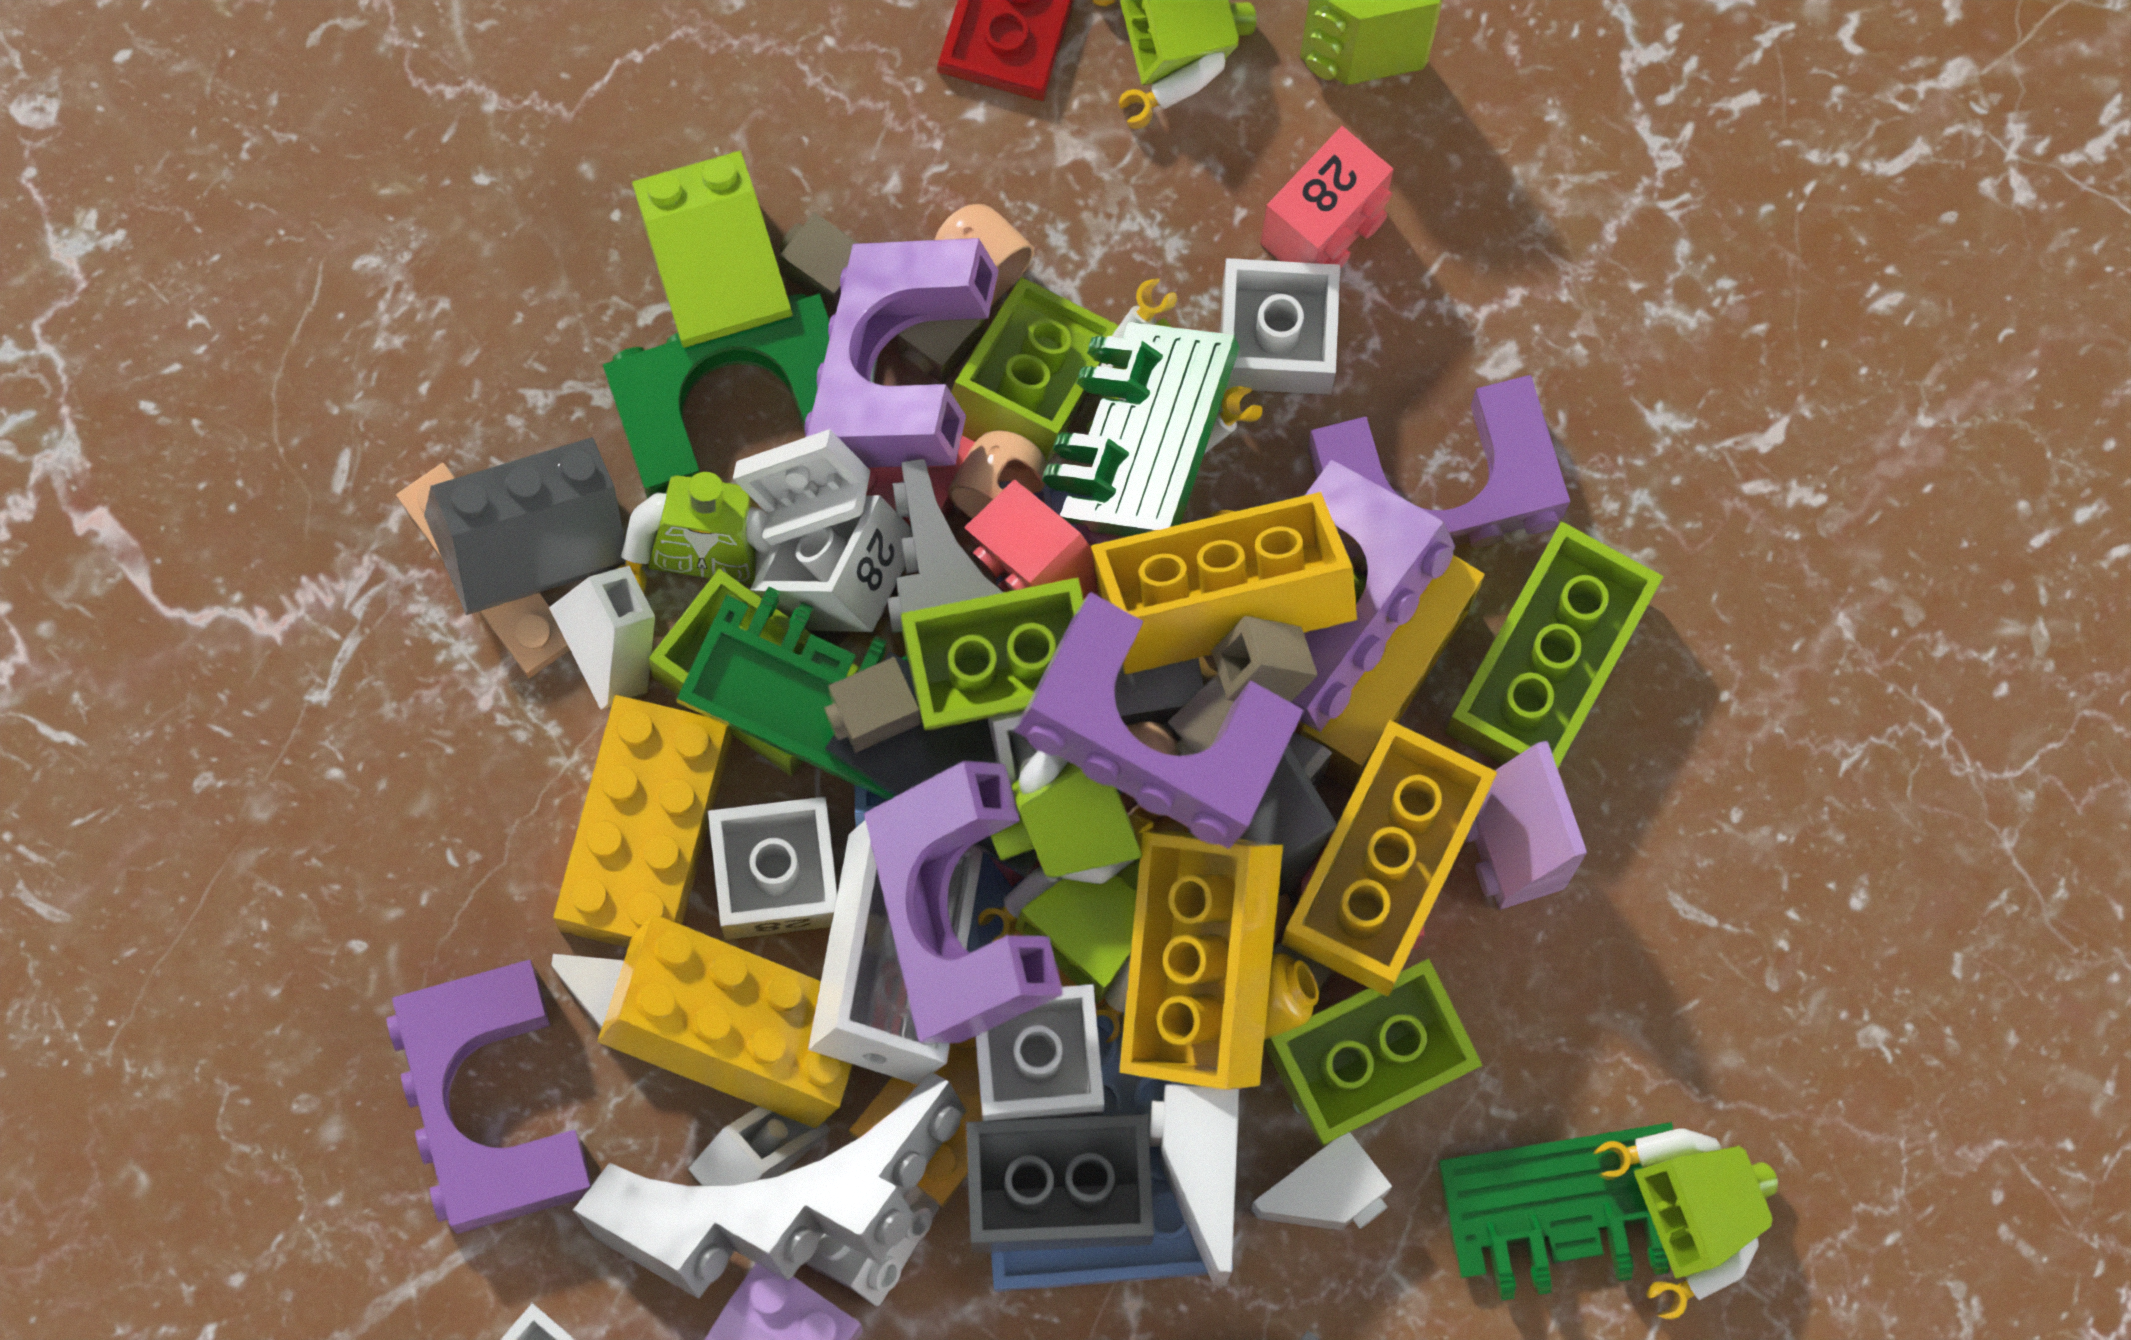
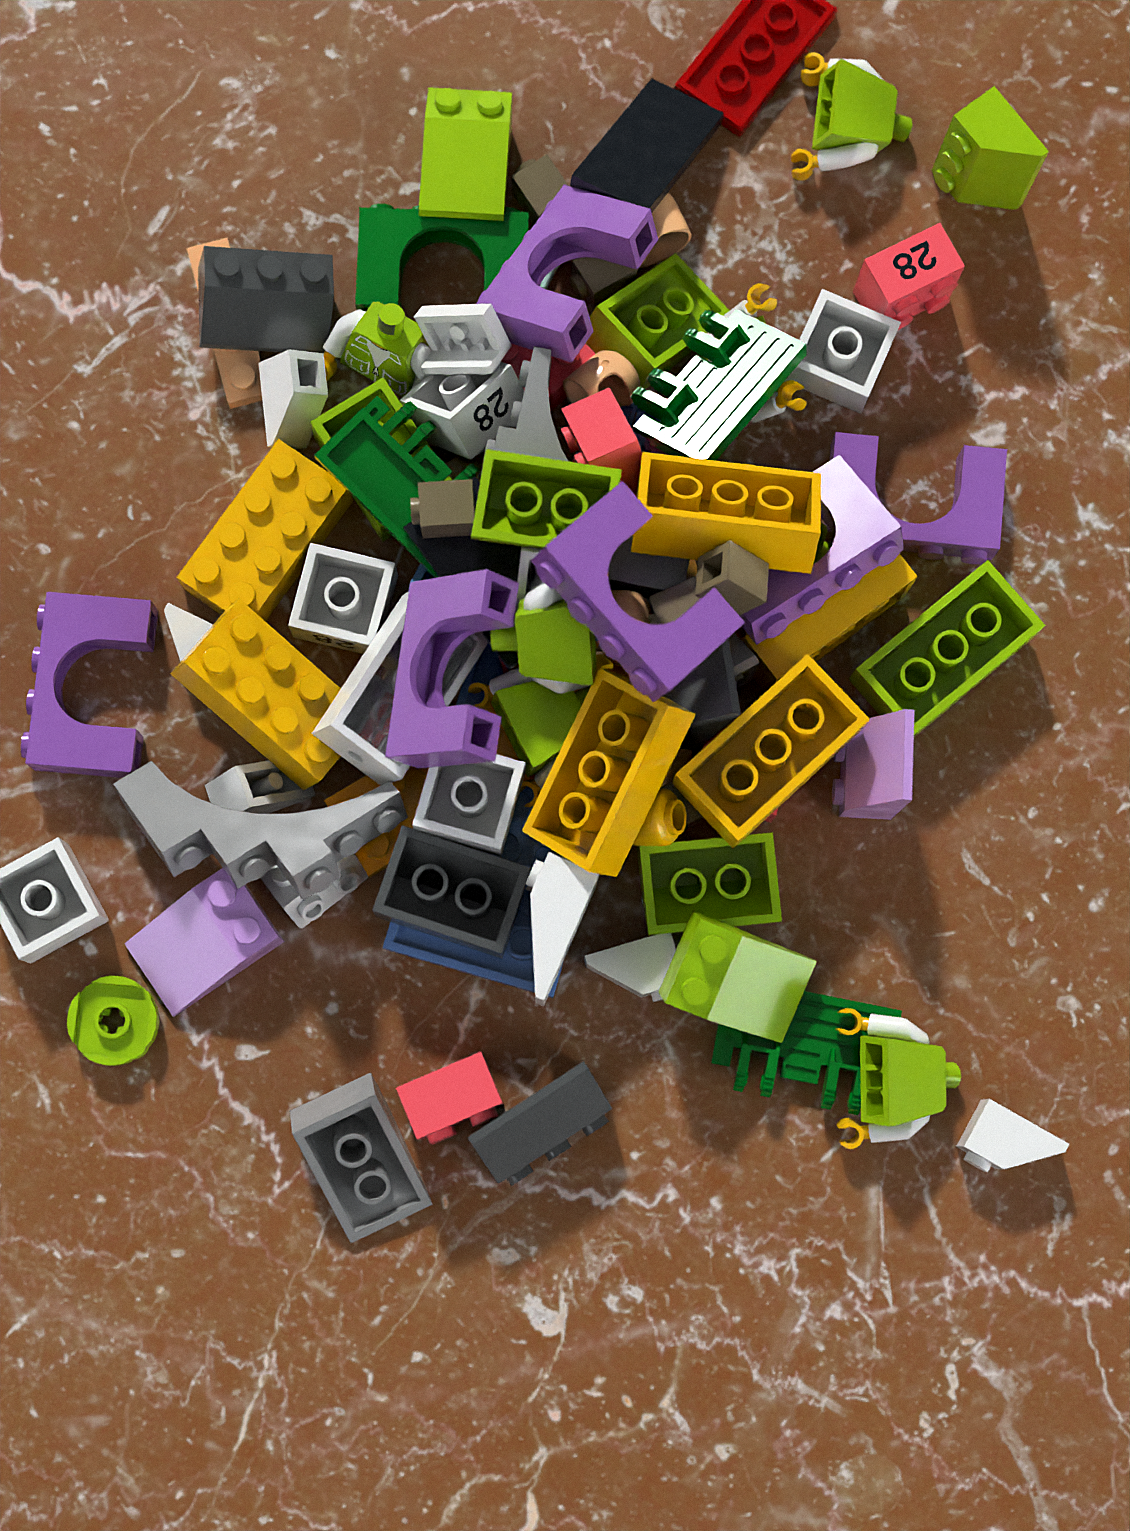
camera: 20 degrees right, 5 degrees up
none -> black tile [570,78,724,212]
none -> lime slope [658,910,817,1043]
none -> white slope [956,1099,1069,1173]

